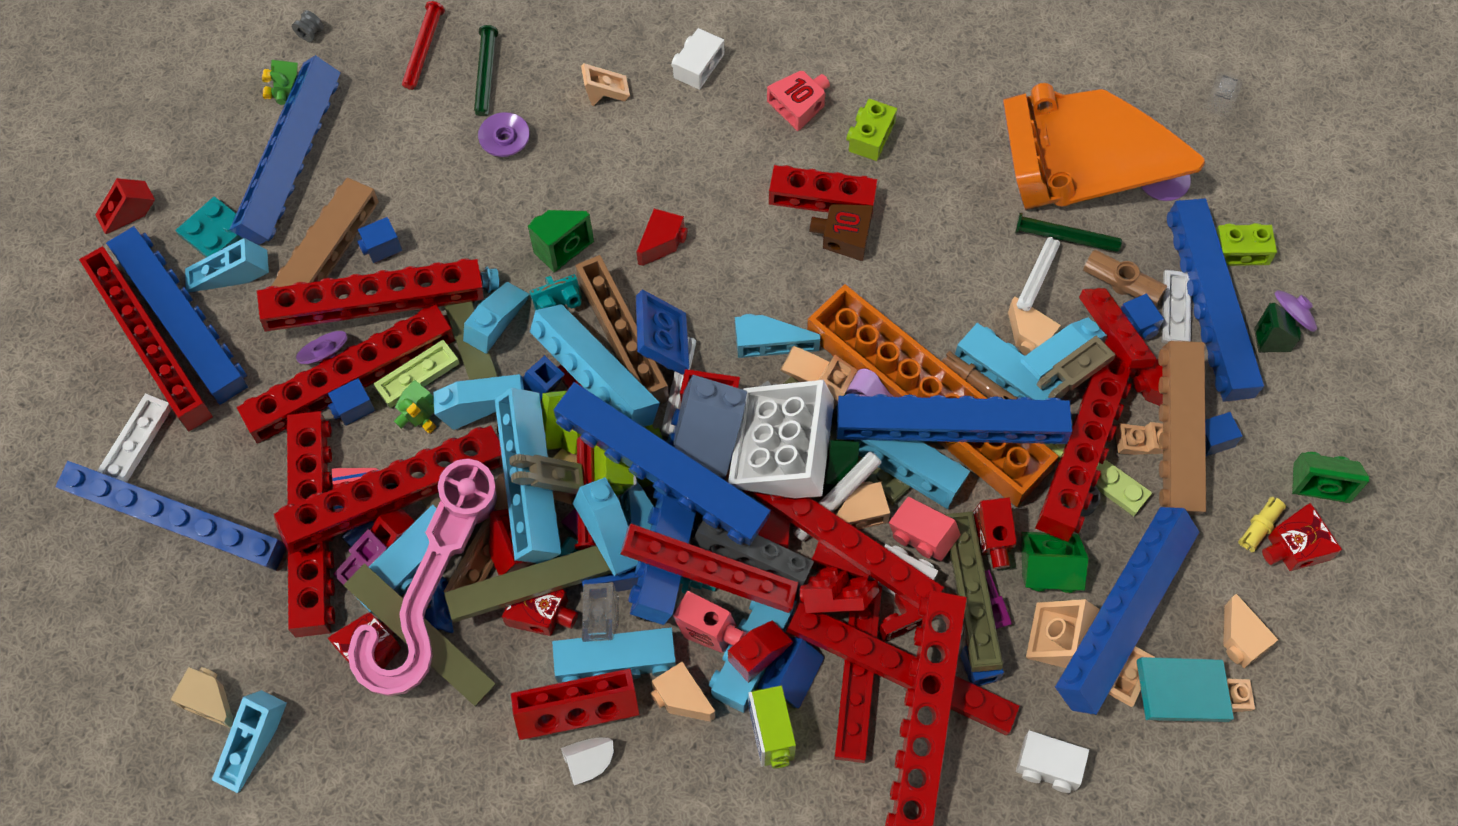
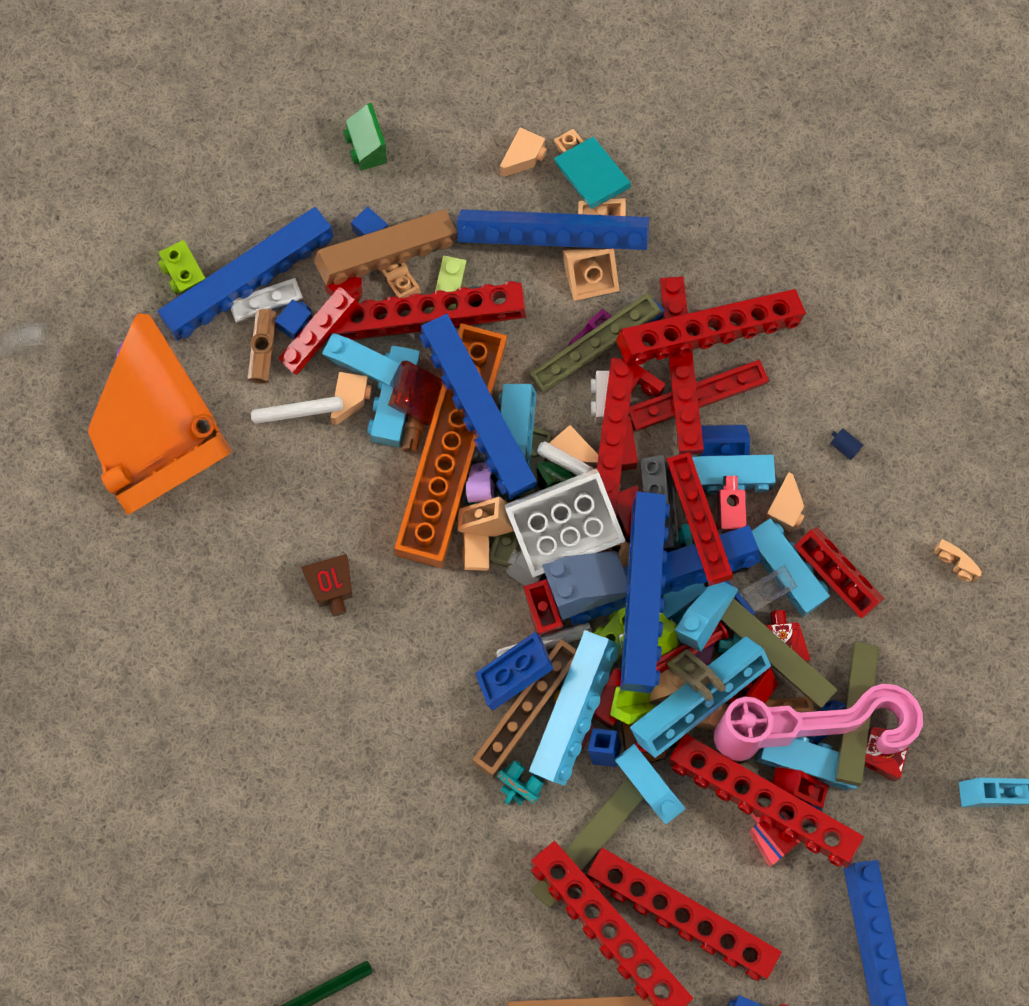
camera: 125 degrees left, 10 degrees up
tan slope [171,667,234,729] -> none
red brick [287,411,335,638] -> none
medium lavender dish [296,331,348,364] -> none
blue brick [328,378,375,426] -> none
magenta slope [333,529,388,585] -> none
blue brick [357,217,403,263] -> none
yellowish green plate [374,340,460,408] -> none
bright green piece [394,380,437,434] -> none
medium azure slope [463,282,530,354] -> none
medium lavender dish [478,112,530,157] -> none
medium azure plate [480,266,499,293] -> none
green slope [528,210,594,273] -> none
white brick [561,737,614,785] -> none
light nougat slope [581,63,630,106] -> none
red slope [636,208,688,266] -> none
white brick [671,28,724,90] -> none
red slope [728,620,793,683] -> none
medium azure slope [735,314,820,358] -> none
lime piece [748,685,796,769] -> none
coral torso [767,71,830,131] -> none
red brick [769,165,878,219] -> none
red plate [800,567,879,613] -> none
lime brick [846,99,897,161] -> none
coral brick [888,496,961,561] -> none
red torso [973,497,1016,569] -> none
dark green axle [1015,213,1122,252] -> none
white brick [1016,730,1089,793] -> none
green slope [1021,532,1089,593] -> none
dark tan hinge [1037,335,1115,398] -> none
light yellow pin [1238,497,1286,552] -> none
dark green slope [1254,303,1301,353] -> none
red torso [1262,503,1342,571] -> none
medium lavender dish [1275,290,1317,332] -> none
none -> clear red plate [388,360,443,426]
none -> dark blue piece [830,428,864,461]

